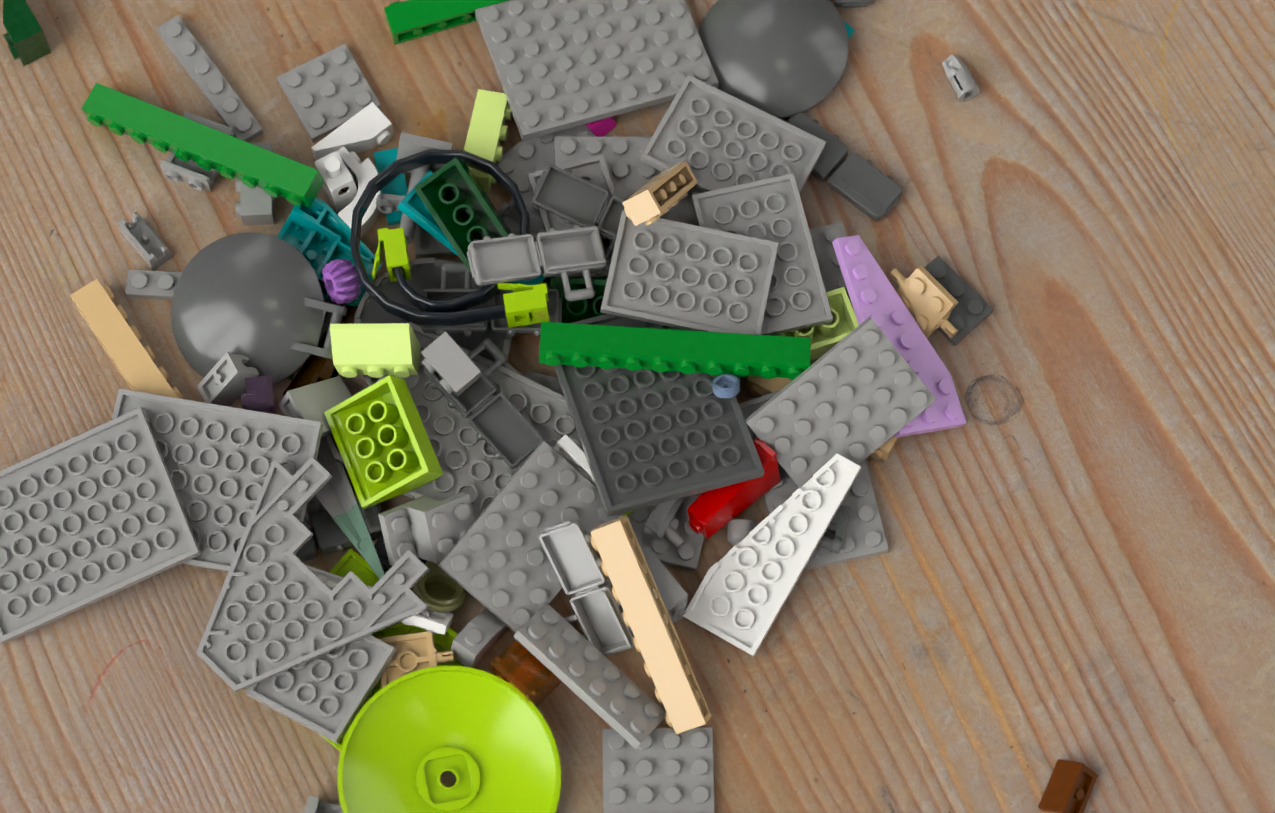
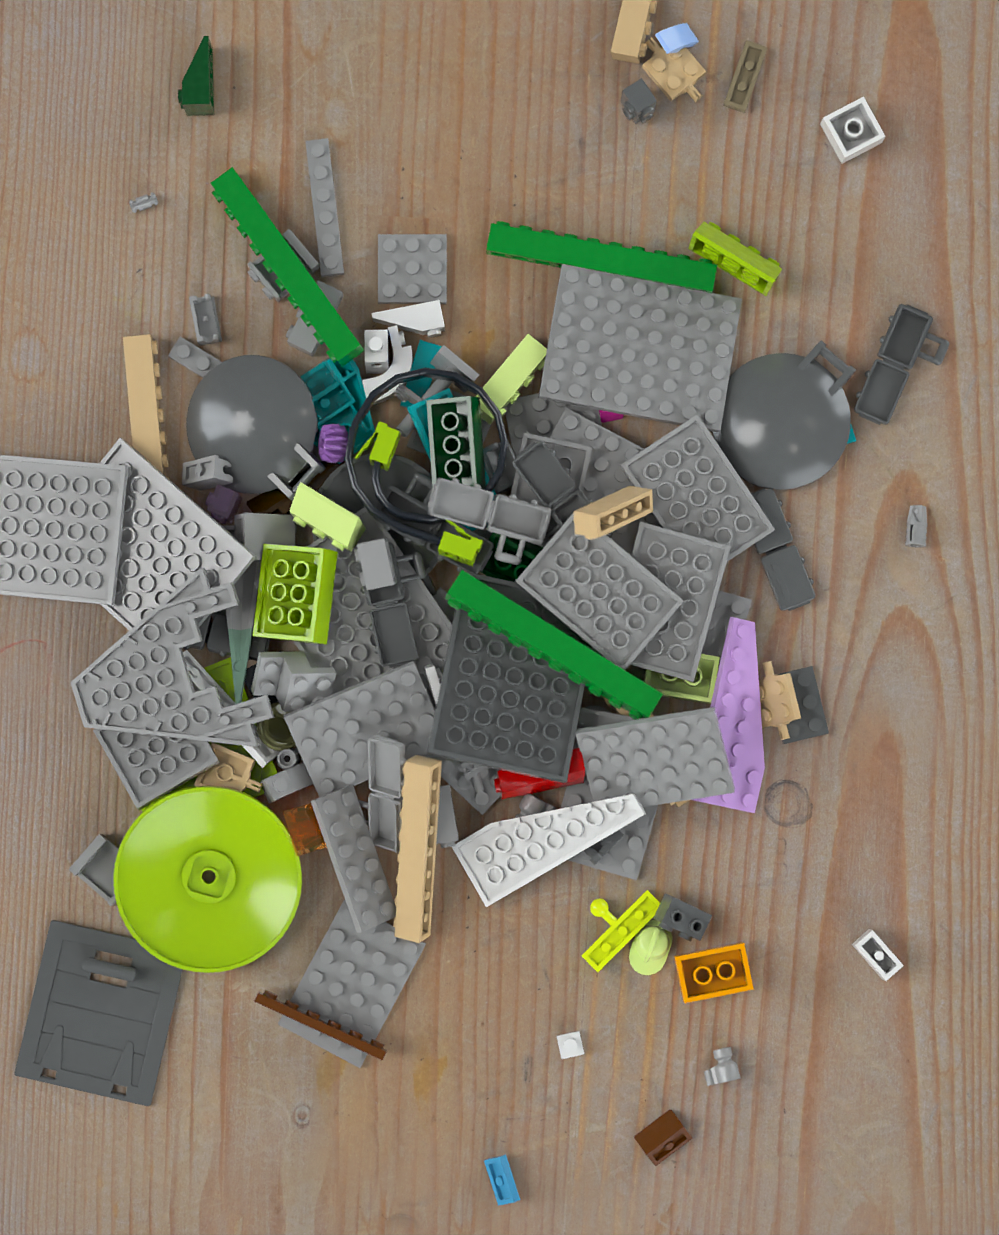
camera: 30 degrees right, 15 degrees up
sand blue tile [712,374,740,398] -> none
none -> light grey piece [129,193,158,213]
none -> light grey piece [276,747,300,770]
none -> white plate [556,1031,584,1059]
none -> neon yellow plate [581,890,660,972]
none -> yellowish green piece [629,920,673,975]
none -> dark grey brick [653,893,712,942]
none -> light orange brick [674,942,754,1003]
none -> light grey piece [704,1047,741,1086]
none -> white brick [852,929,904,981]

